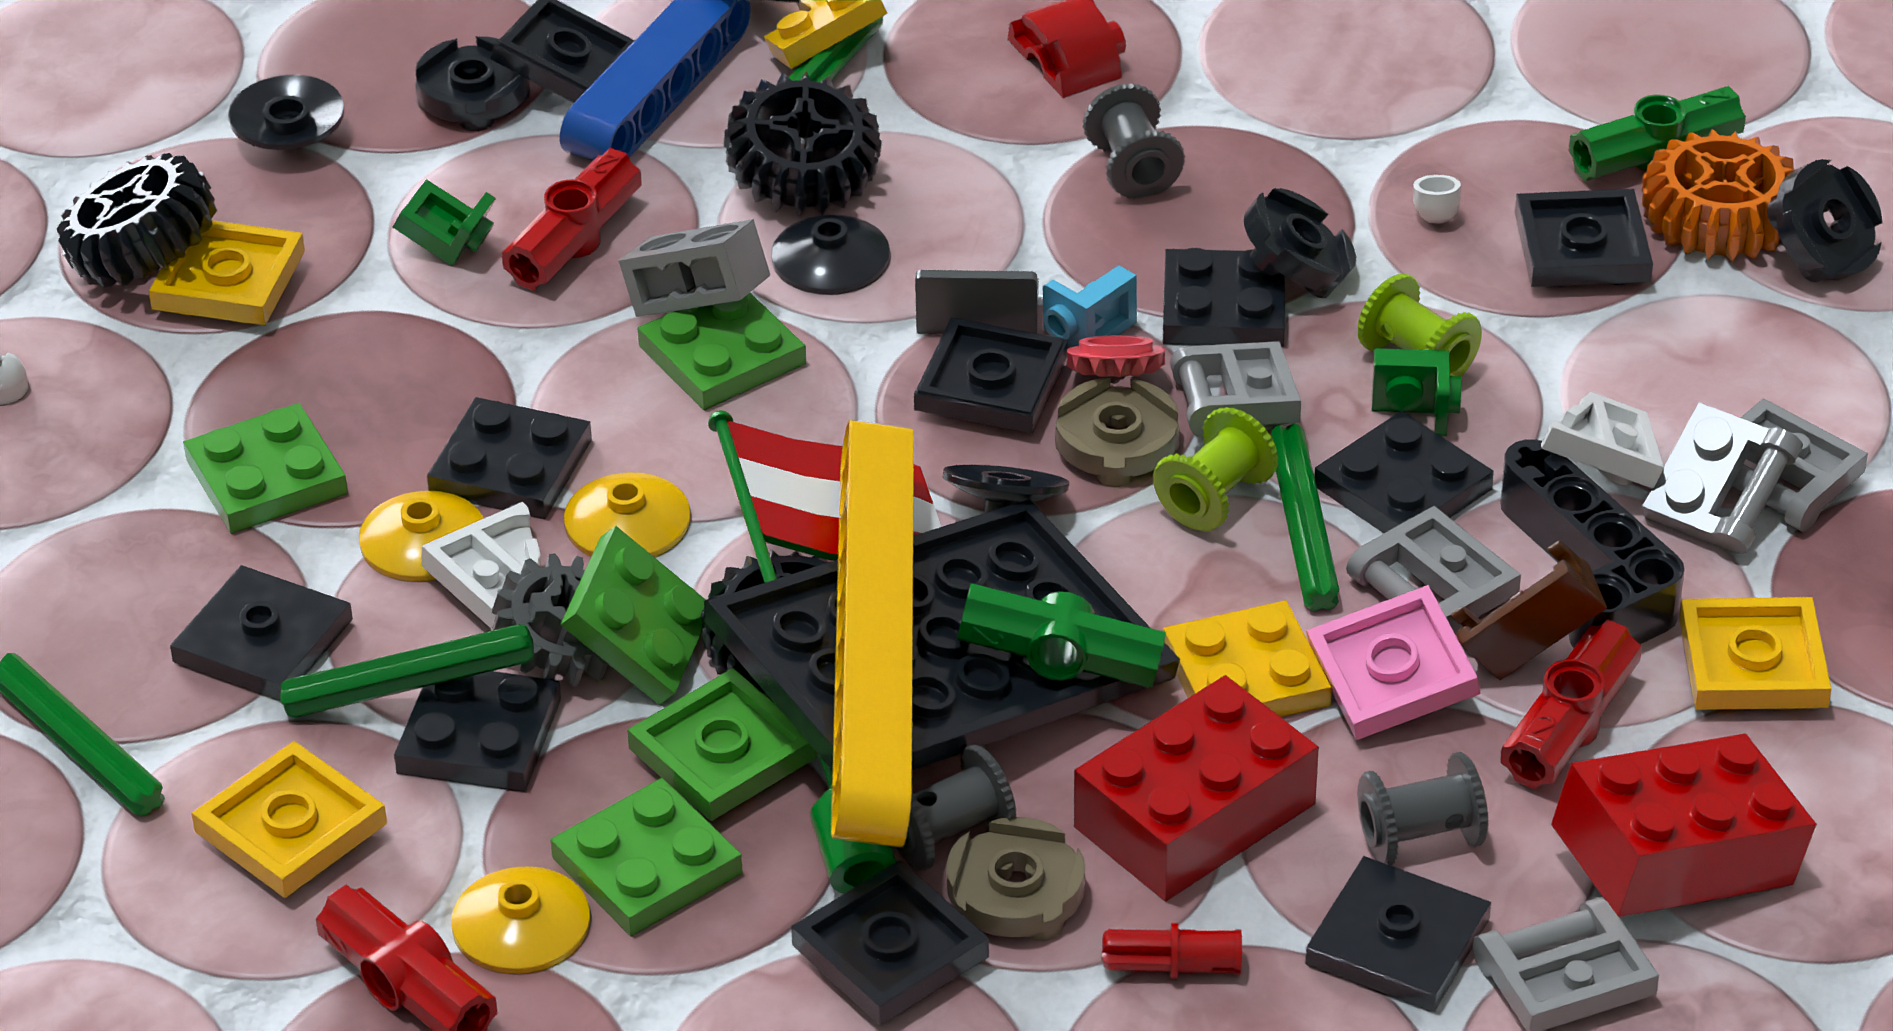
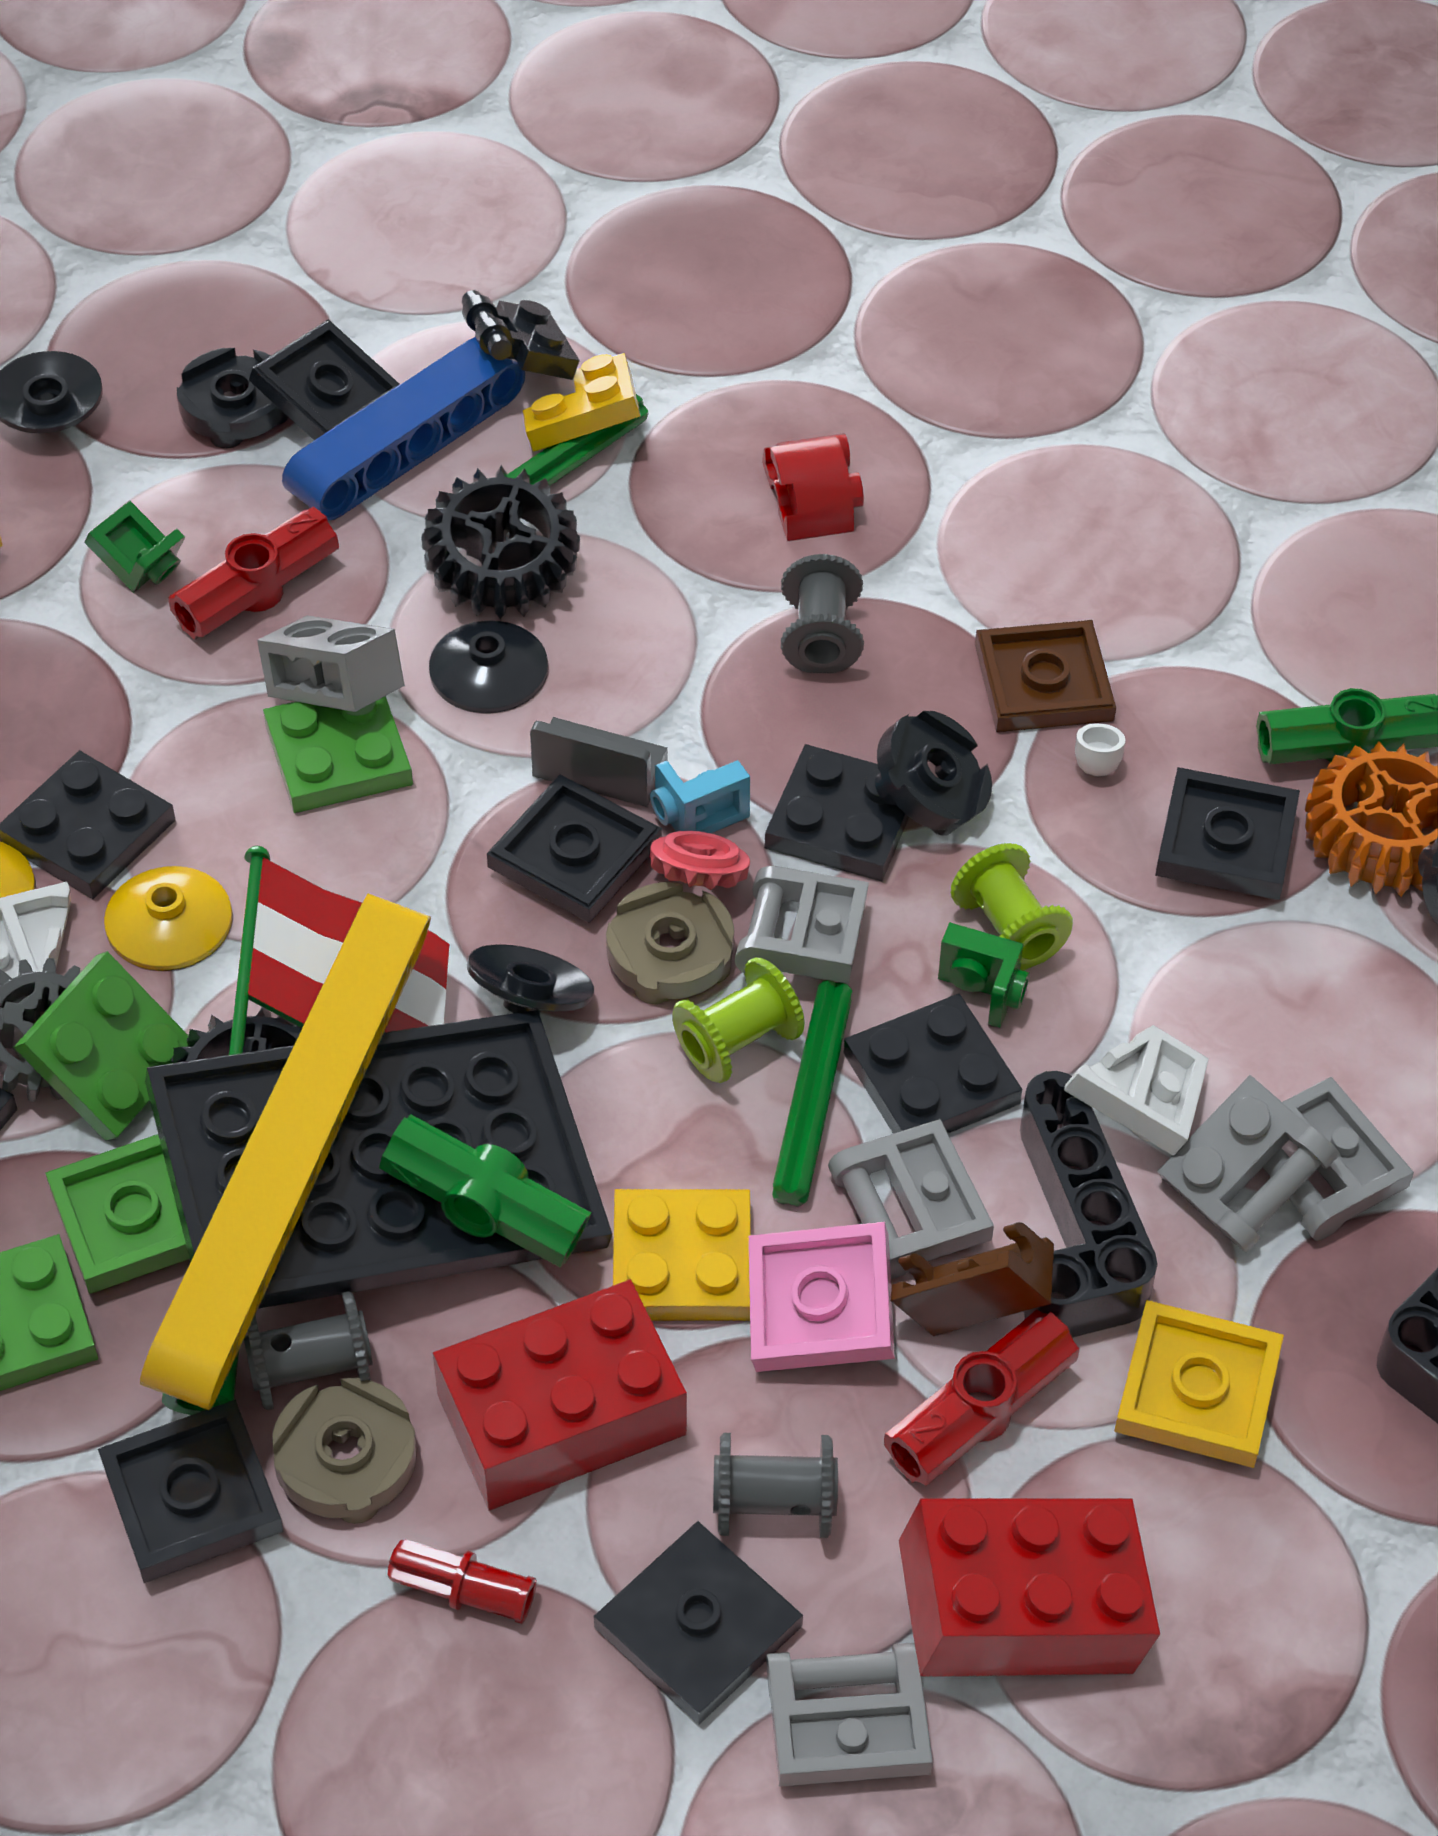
camera: 15 degrees right, 10 degrees up
none -> reddish brown tile [975,620,1116,732]

